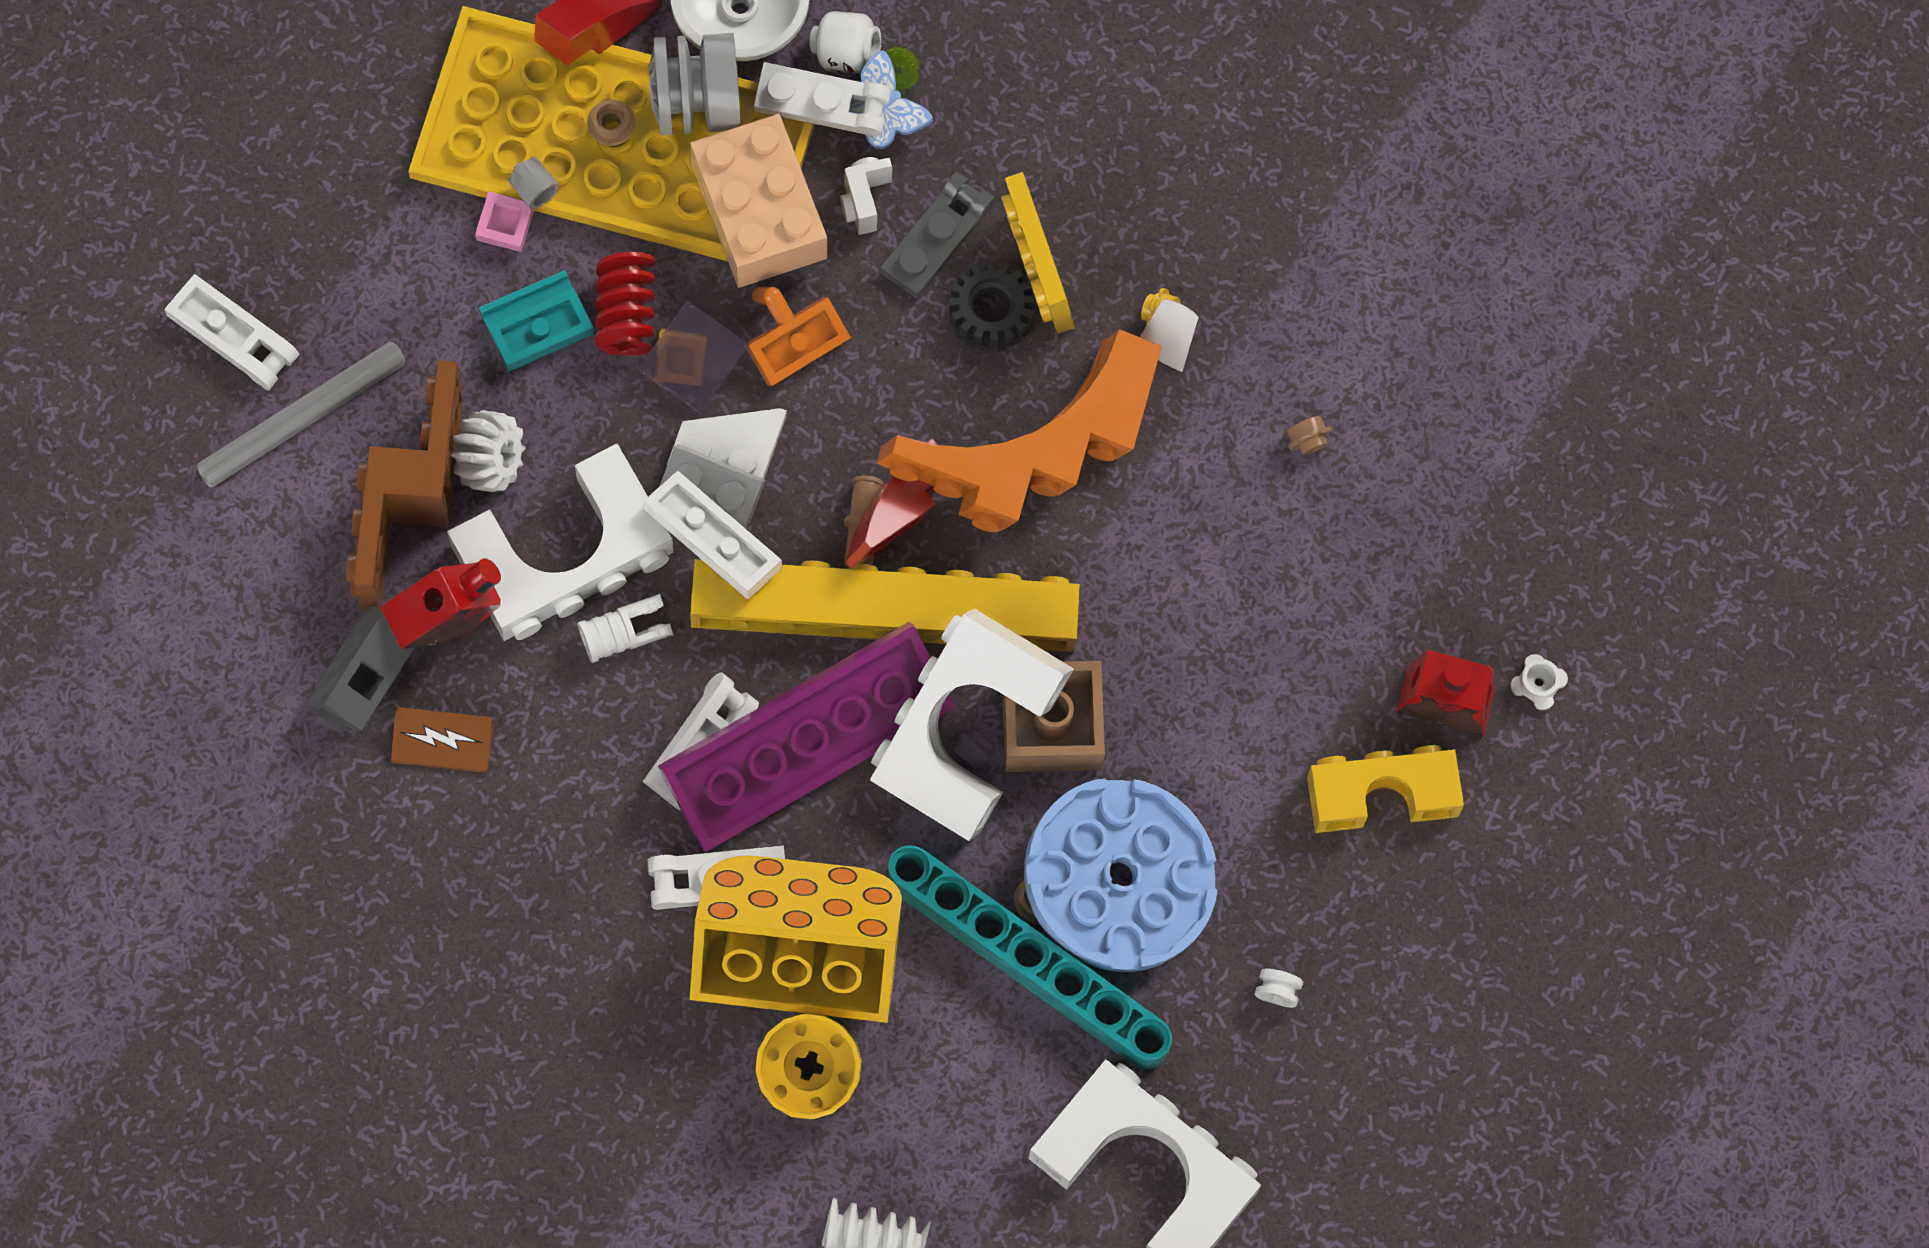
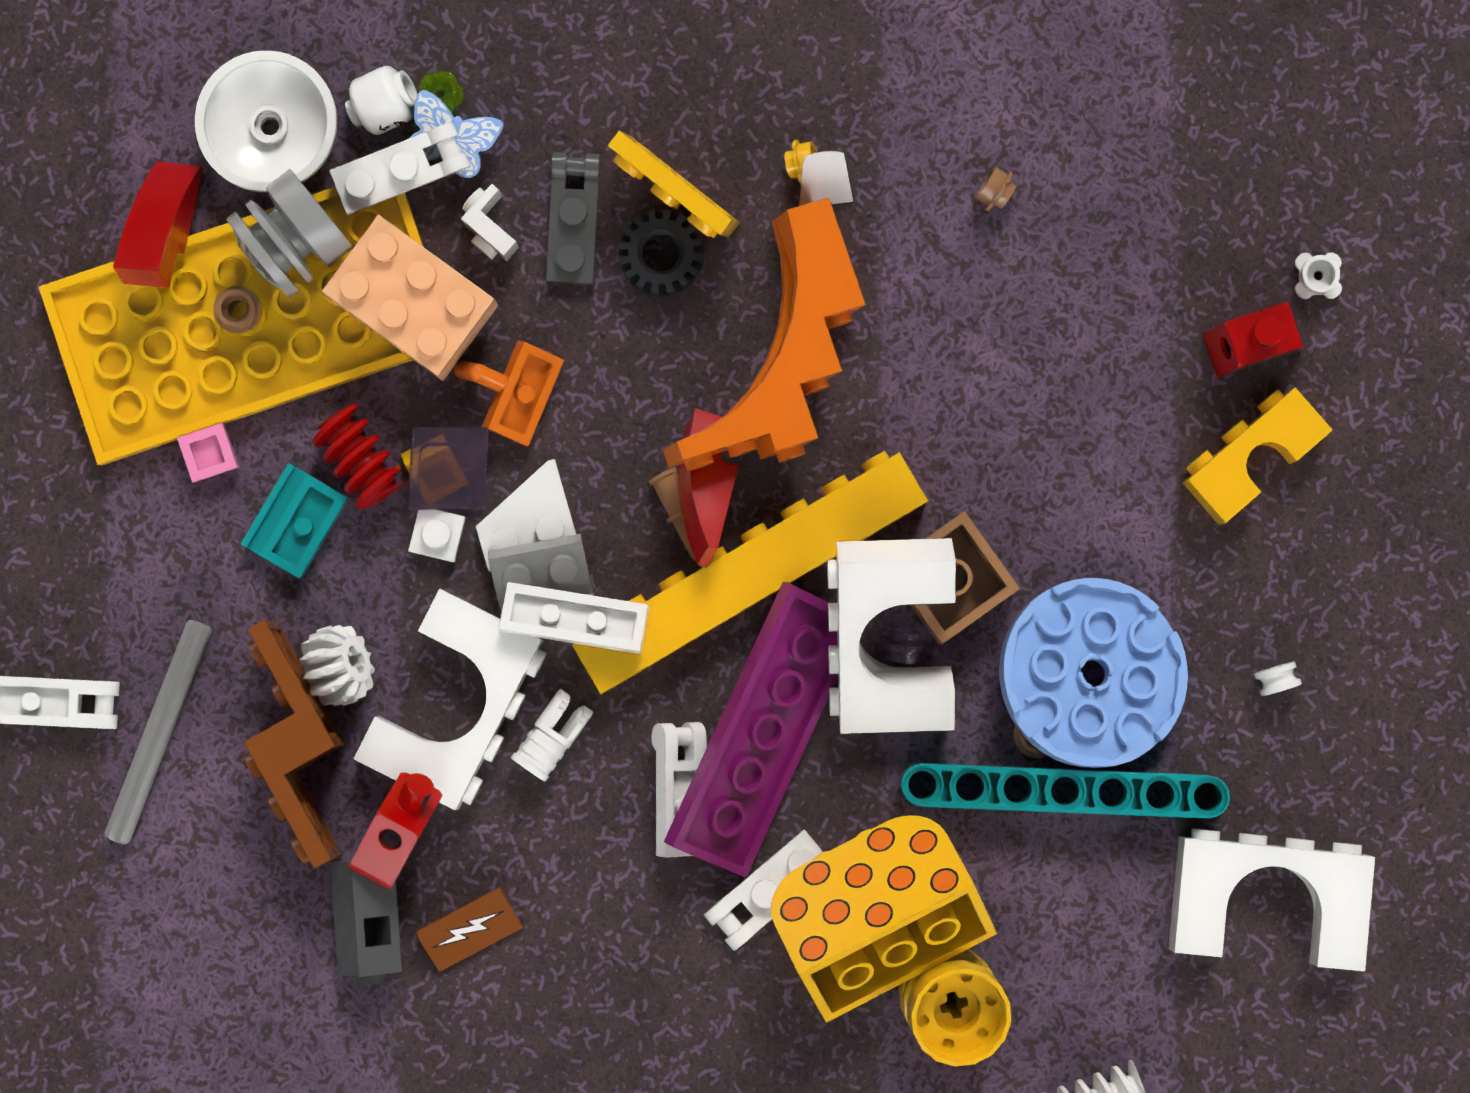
camera: 30 degrees left, 15 degrees up
light grey hose [507,156,560,209] -> none
none -> white plate [408,506,467,563]

